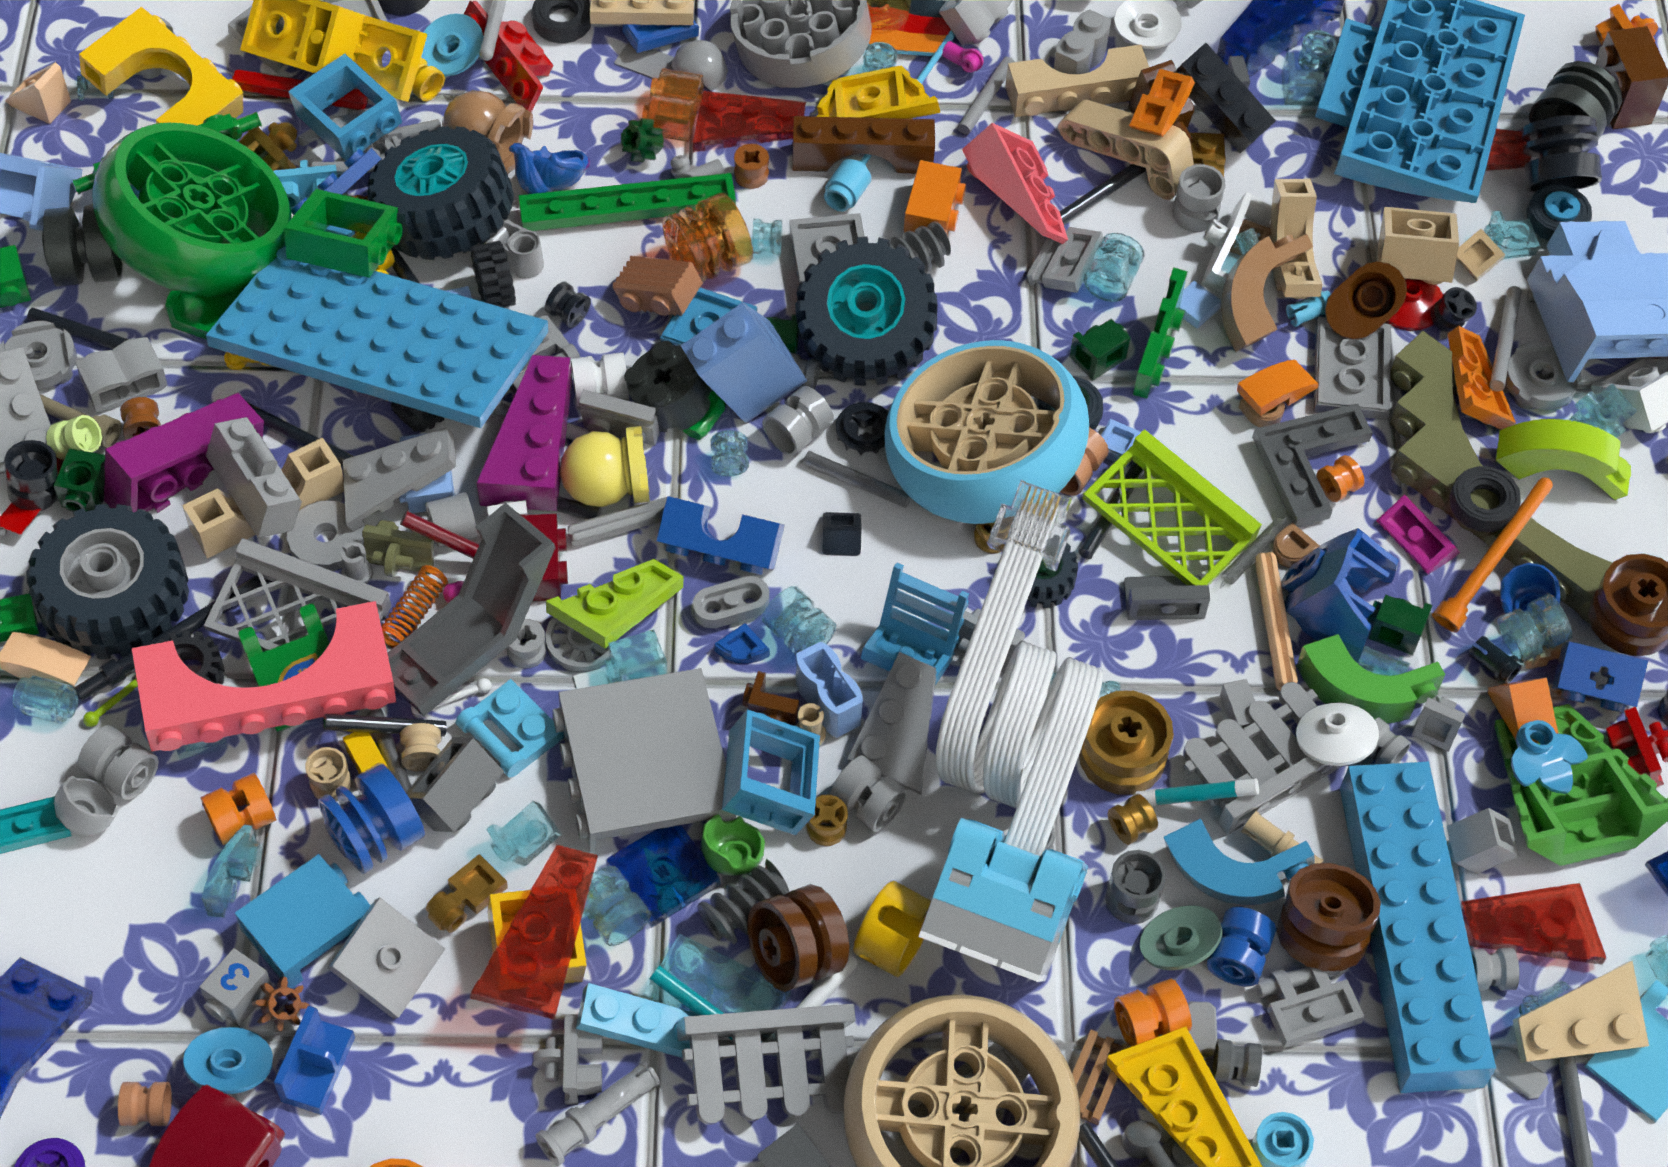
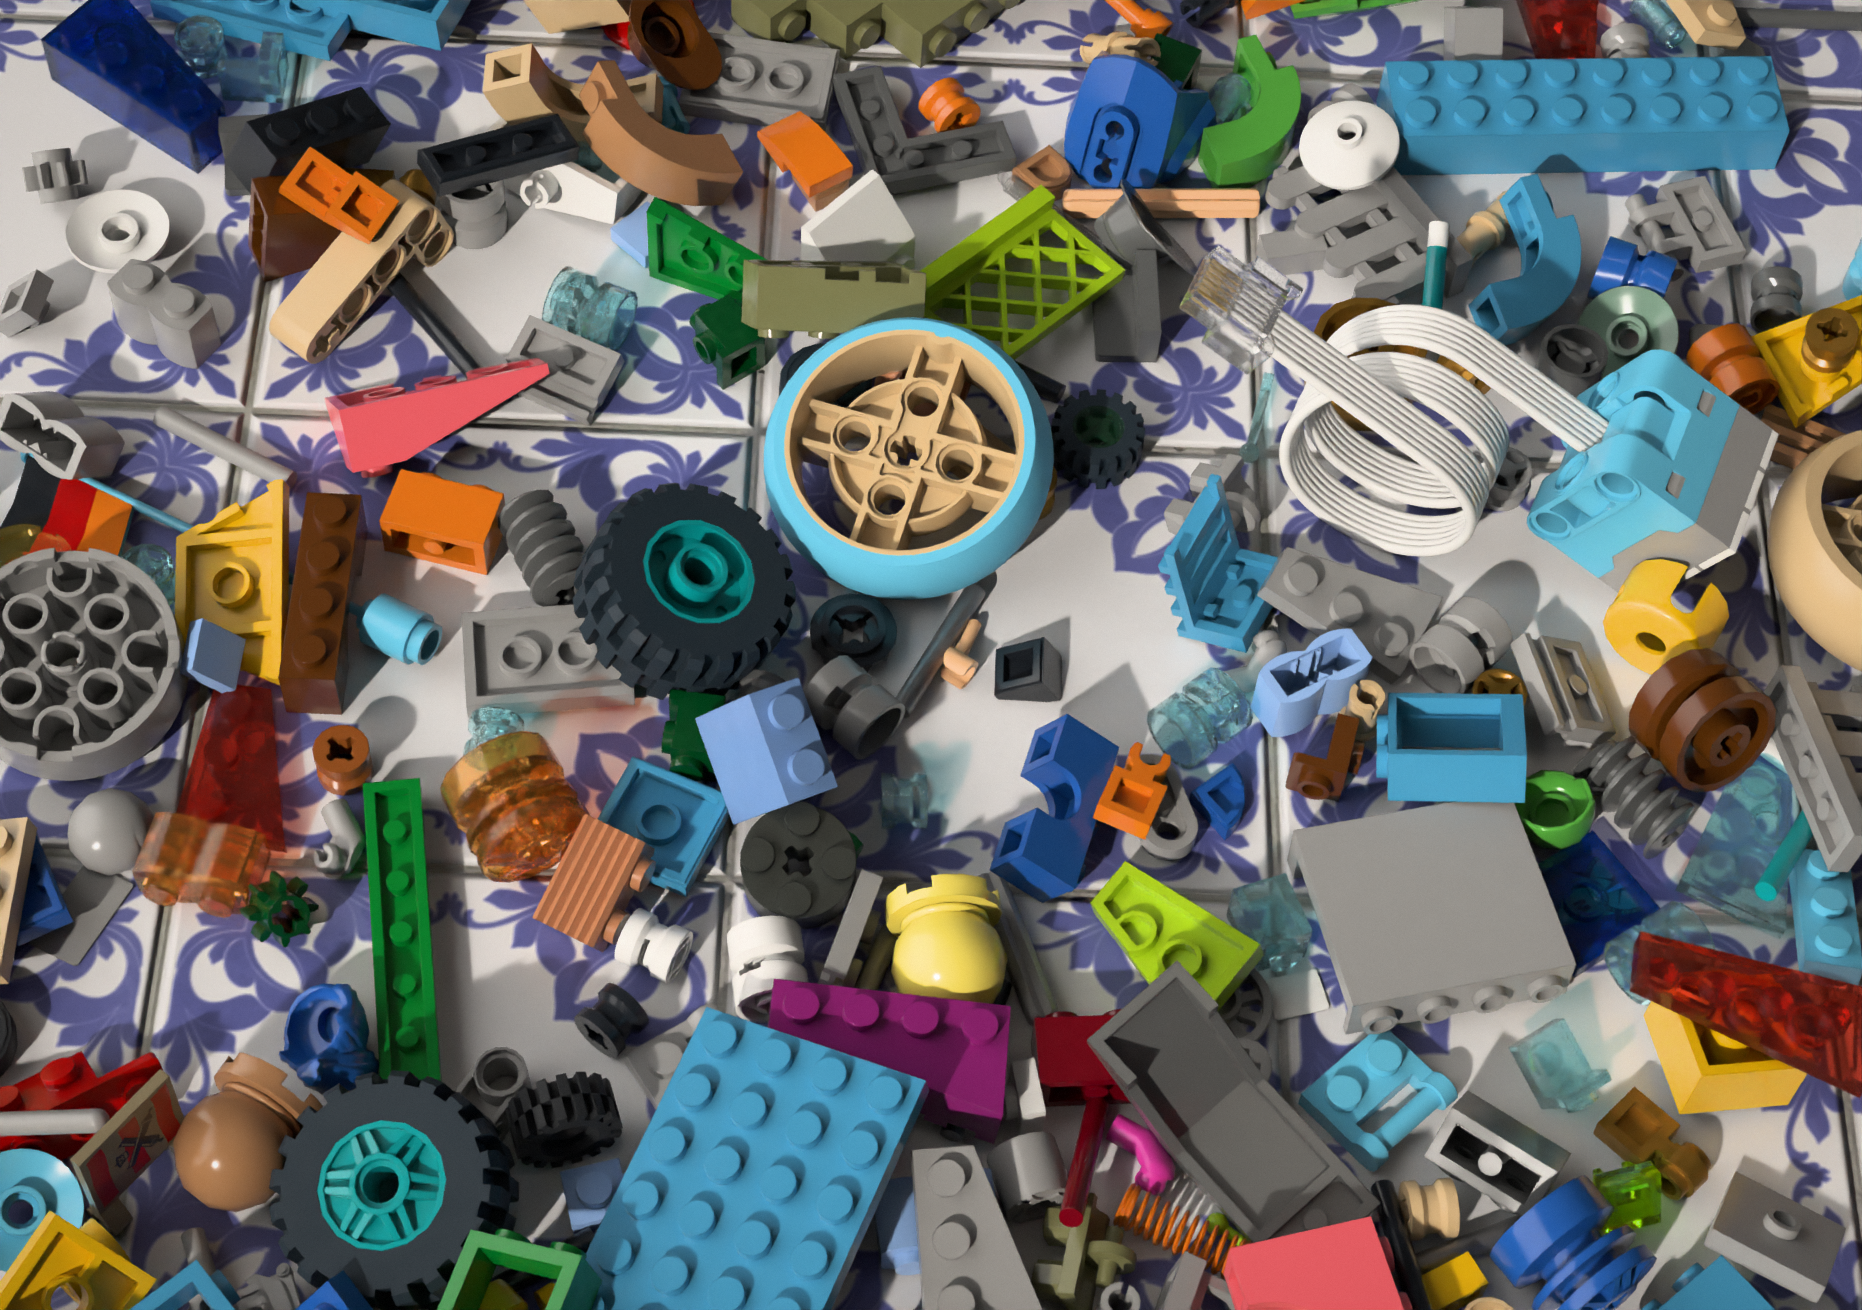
camera: 90 degrees left, 0 degrees up
dark pink arm [942,41,984,73] -> none
tan arch [1005,44,1149,117] -> none
reddish brown wheel [1276,863,1381,971] -> none
dark pink slope [1376,494,1460,575] -> none
light grey tile [1412,697,1466,752] -> none
none -> dark tan flag [70,1069,184,1237]
none -> light blue tile [180,618,246,693]
none -> black tile [417,114,580,197]
none -> white wheel [614,908,693,984]
none -> olive wedge [741,260,926,339]
none -> white slope [801,170,916,269]
none -> light nougat hand [940,619,981,689]
none -> tan pin [1080,31,1161,66]
none -> orange plate [1093,742,1171,840]
none -> dark grey piece [1094,179,1199,276]
none -> light grey arm [1217,630,1287,699]
none -> light grey plate [1510,632,1616,744]
none -> clear neon green tile [1593,1161,1661,1235]
none -> pearl gold wheel [1801,307,1859,374]

